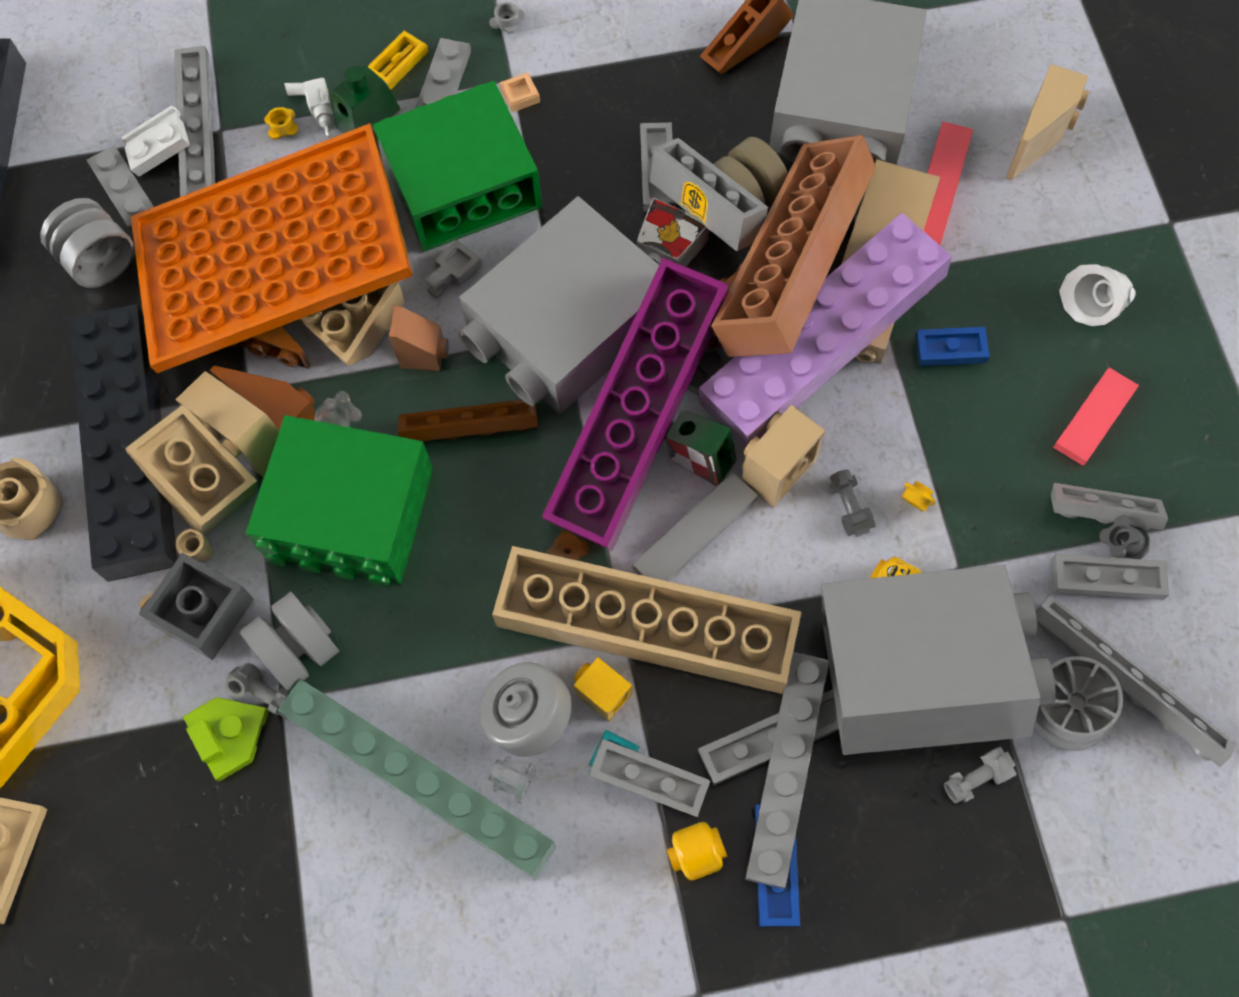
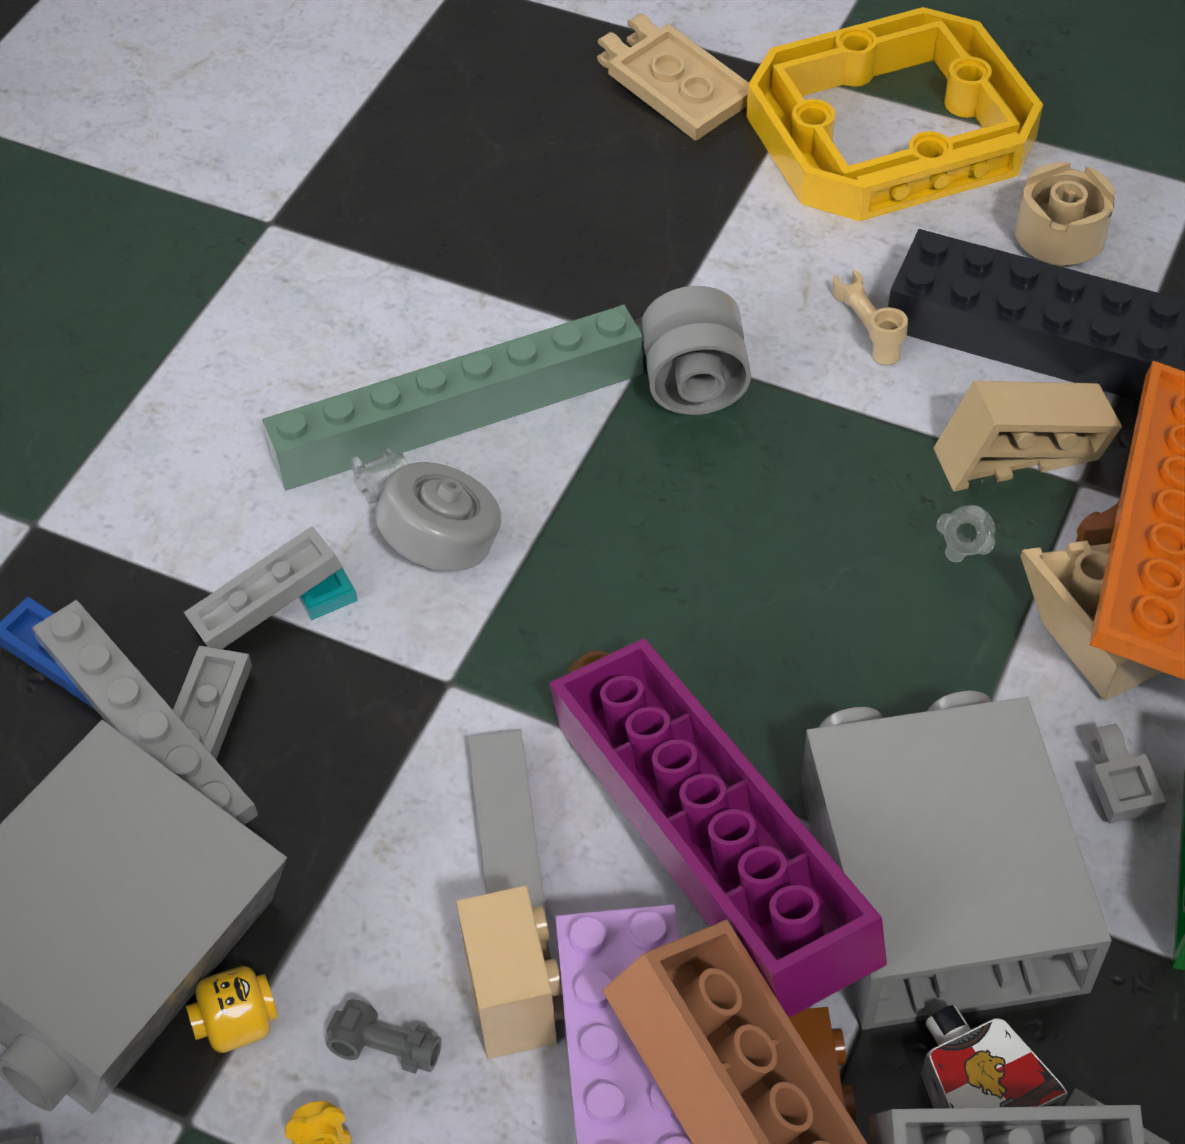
camera: 125 degrees right, 15 degrees down
tan slope [126,405,257,535] -> none
dark grey brick [139,552,254,660] -> none
lime plate [183,697,269,782] -> none
dark orange slope [209,366,318,430] -> none
green brick [245,415,433,587] -> none
nougat slope [389,306,449,371] -> none
reddish brown plate [398,400,538,443] -> none
tan brick [492,546,801,694] -> none
yellow brick [573,657,633,721] -> none
dark green torso [664,411,737,486] -> none
yellow head [667,822,727,881] -> none

